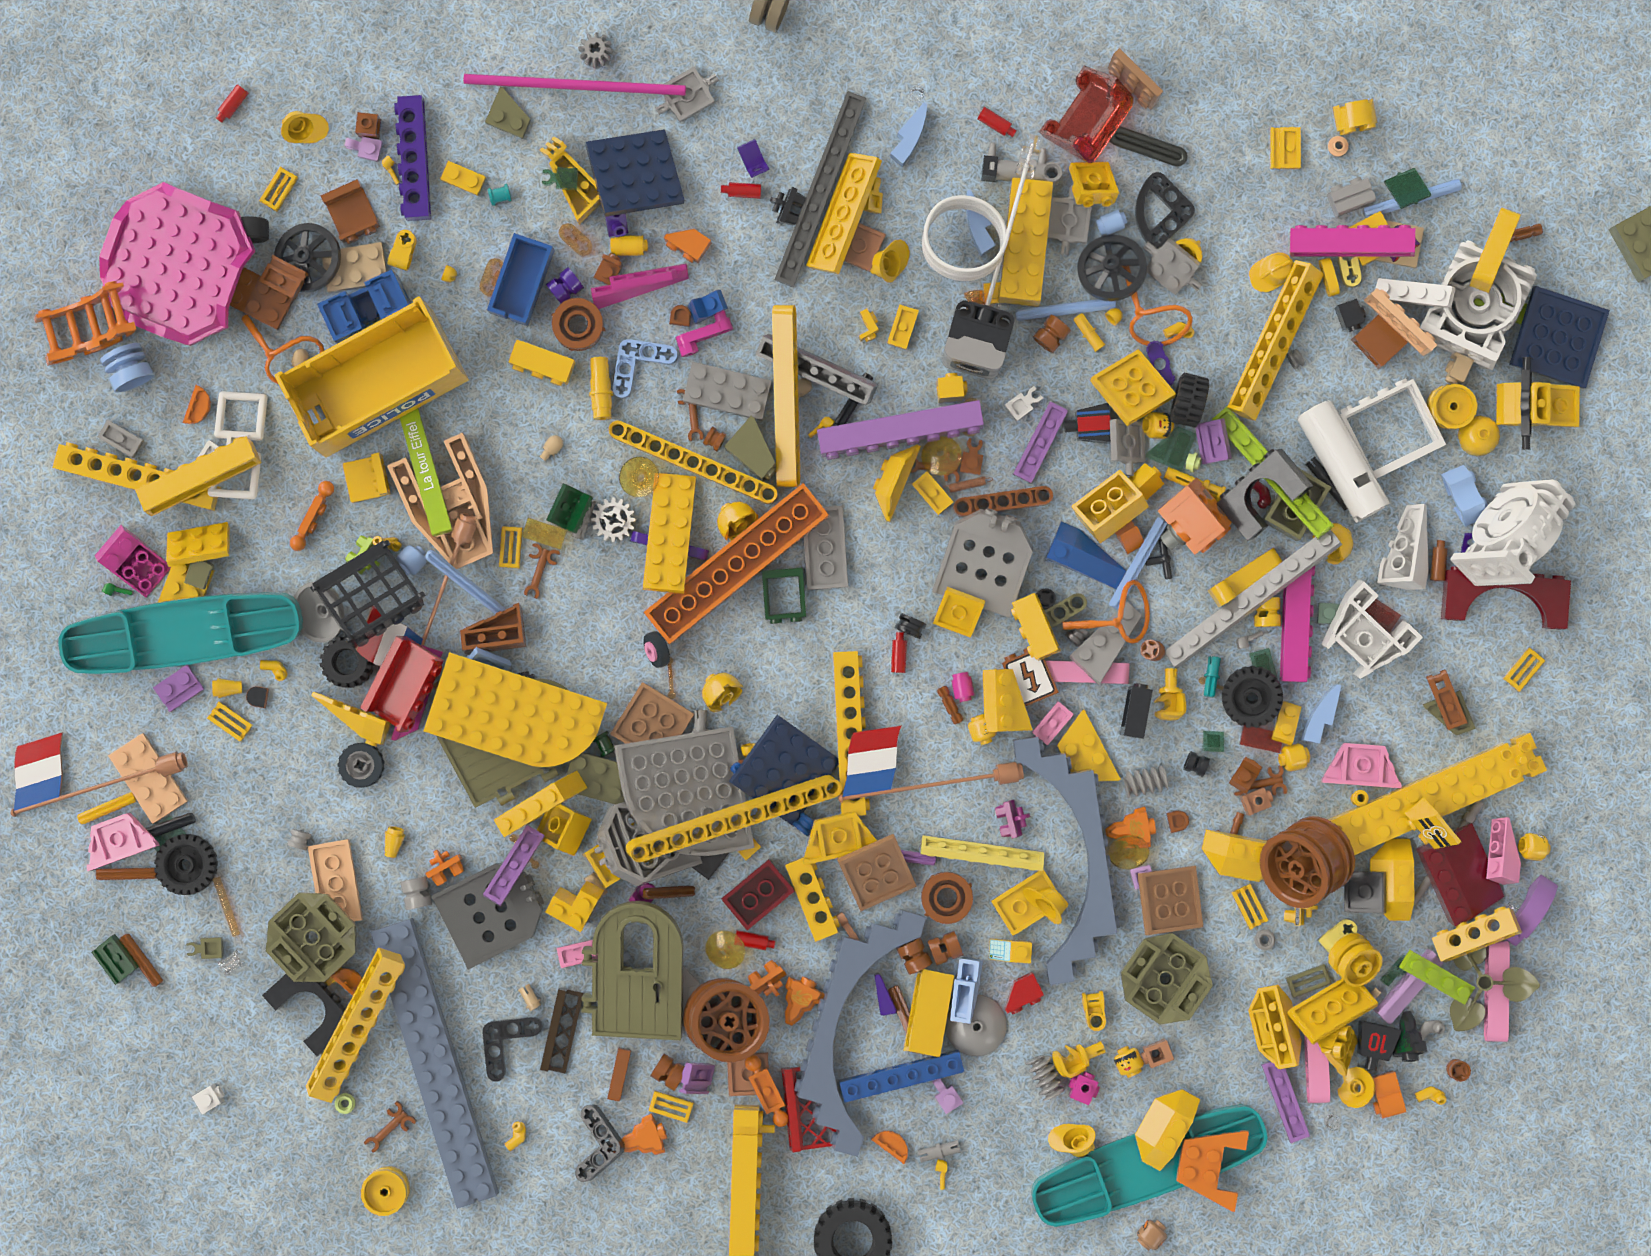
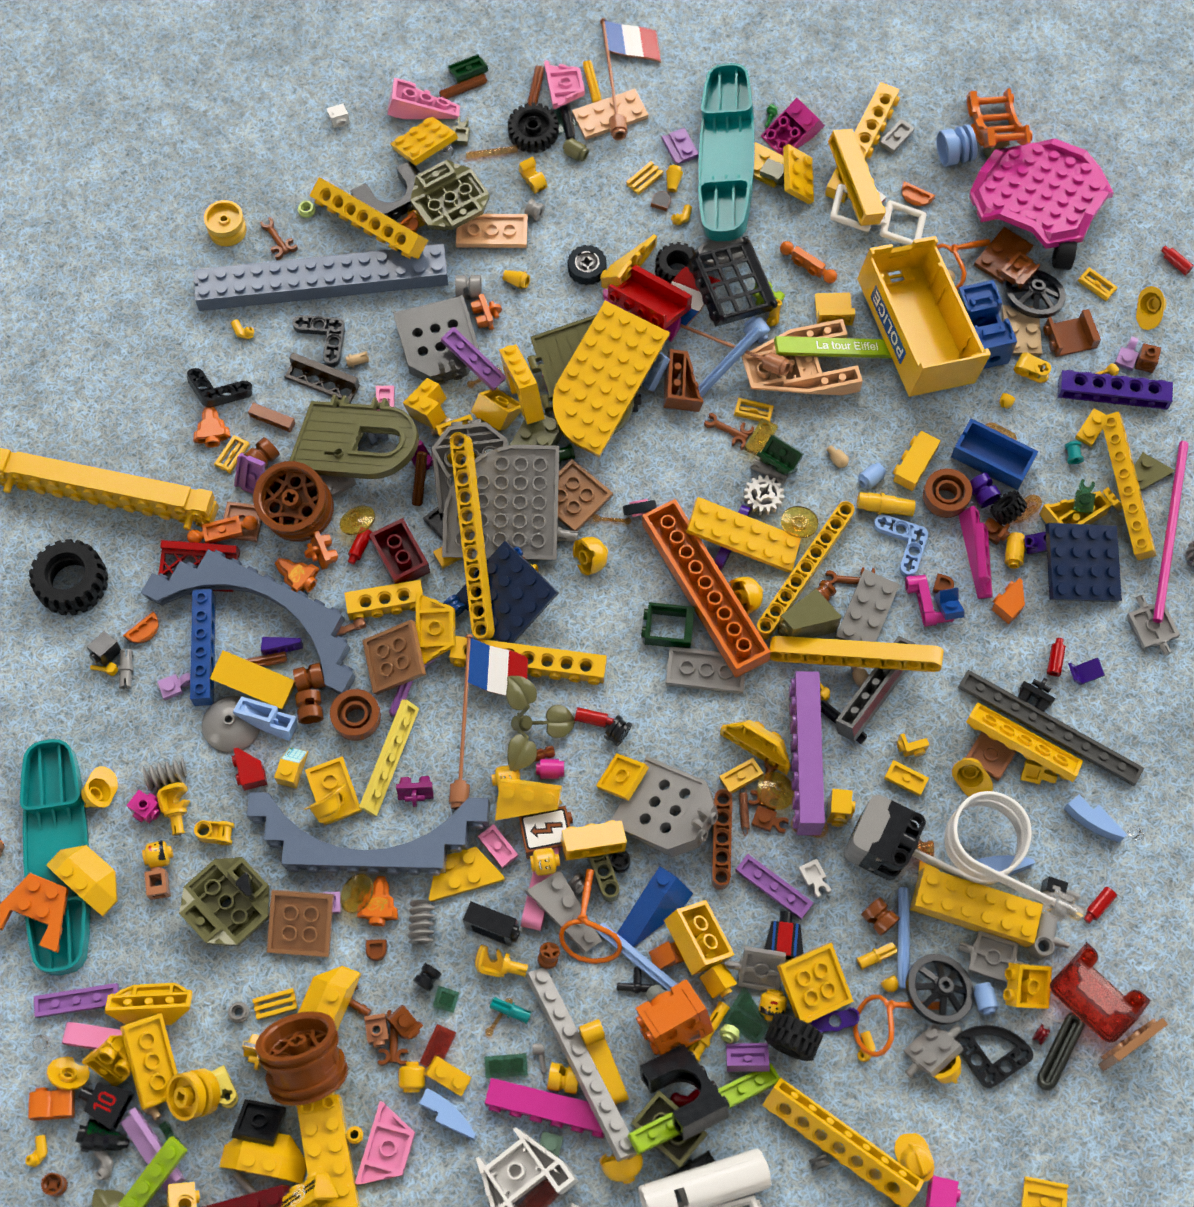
camera: 100 degrees right, 20 degrees down
black wheel [1222,666,1283,728] -> none
olive tile [1285,964,1332,998] -> none
none -> brick [87,631,121,667]
none -> black slope [235,872,255,901]
none -> bright pink wedge [387,78,460,119]
none -> yellow plate [390,117,458,166]
none -> olive plant [506,676,575,771]
none -> yellow leg [519,156,548,194]
none -> yellow head [530,848,560,876]
none -> olive brick [563,138,589,162]
none -> light blue brick [858,463,886,489]
none -> black tyre [990,491,1027,525]
none -> dark red bush [1032,1024,1051,1045]
none -> yellow brick [1100,411,1157,561]

